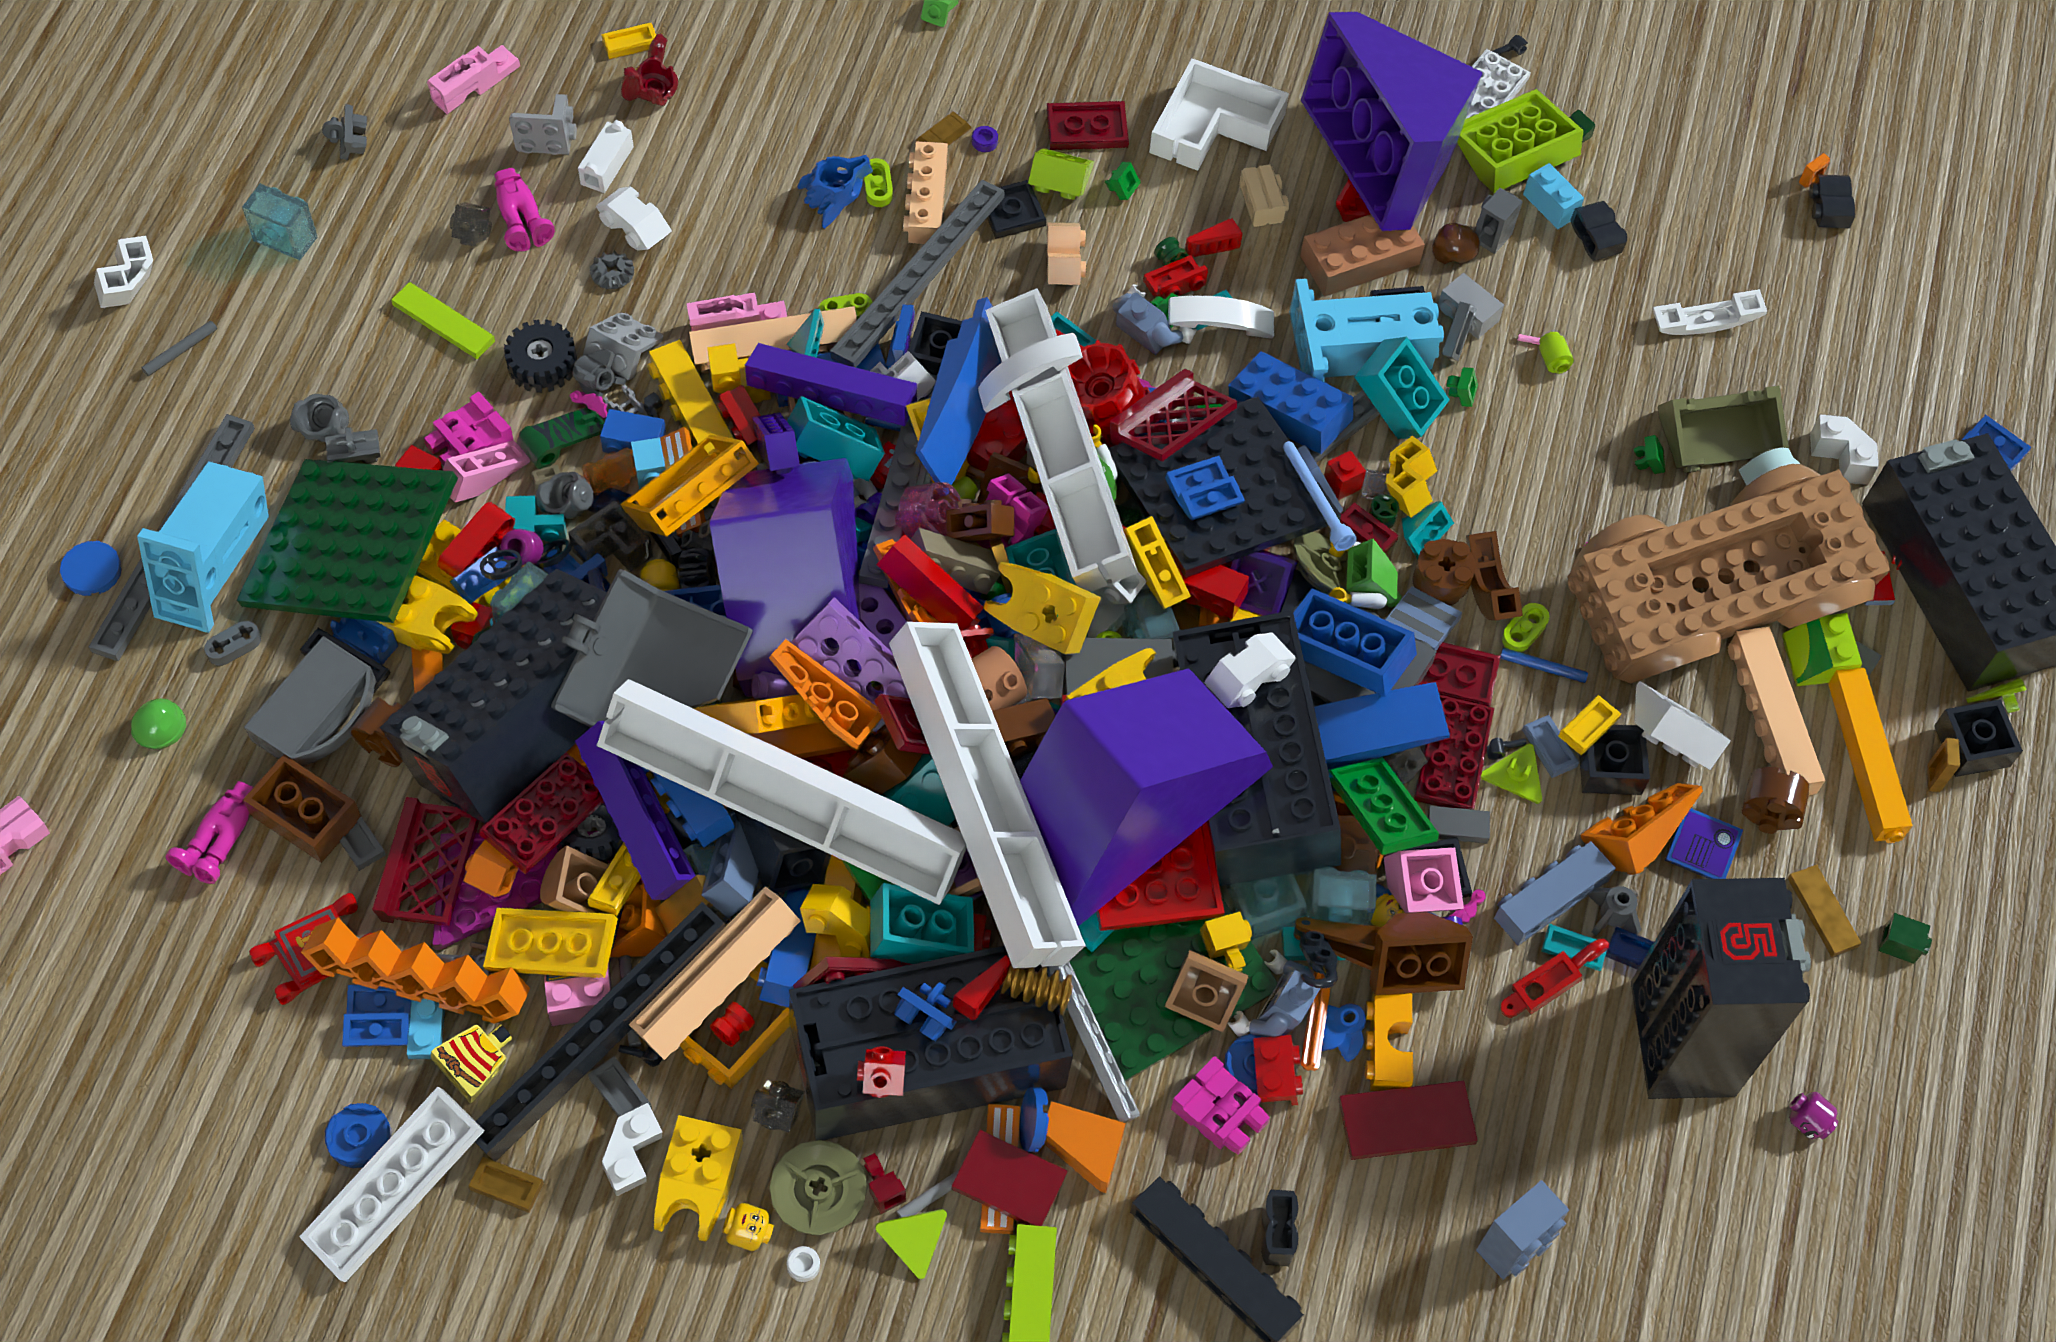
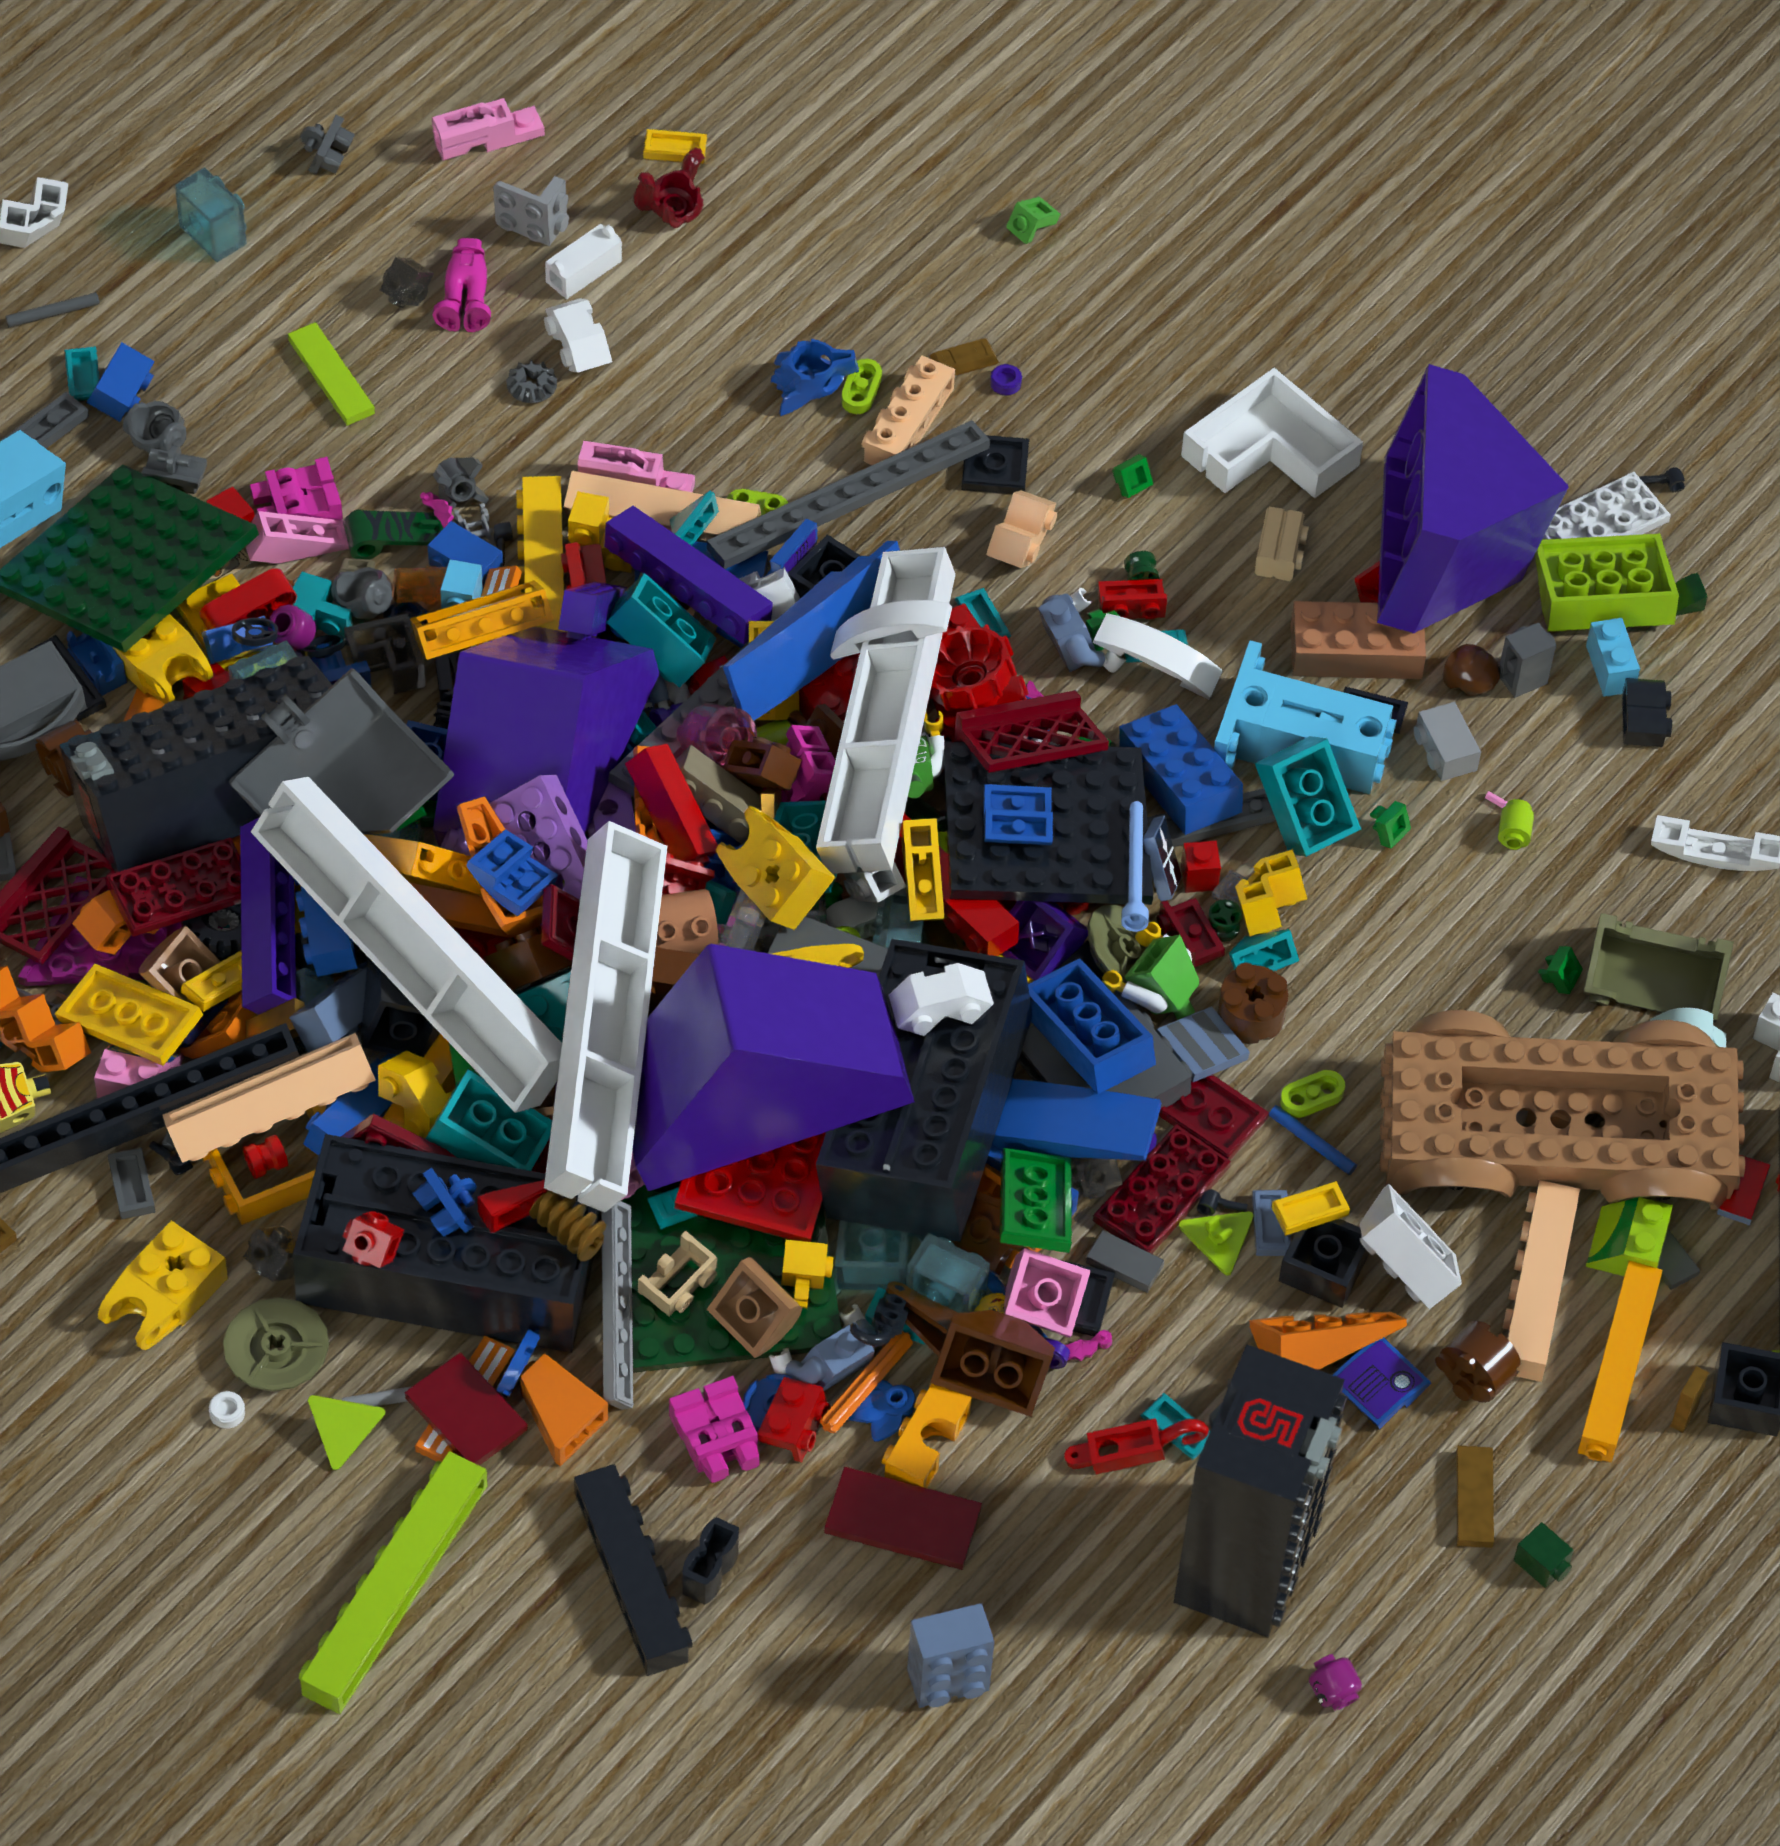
camera: 25 degrees right, 5 degrees down
black bush [504,319,577,393] -> none
light grey bracket [583,313,663,380] -> none
white brick [602,1103,662,1196] -> none
yellow head [640,559,681,591] -> none
yellow head [722,1203,774,1251] -> none
dark red piece [863,1153,907,1215] -> none
lime slope [1028,148,1094,200] -> none
dark red tile [1046,101,1129,150] -> none
red slope [1185,218,1243,257] -> none
dark grey tile [1442,301,1476,361] -> none
reddish brown arch [1465,531,1523,621] -> none
sand blue brick [1494,841,1616,946] -> none
none -> teal tile [65,347,100,401]
none -> blue brick [87,342,155,422]
none -> blue slope [466,829,558,917]
none -> tan window [638,1231,717,1317]

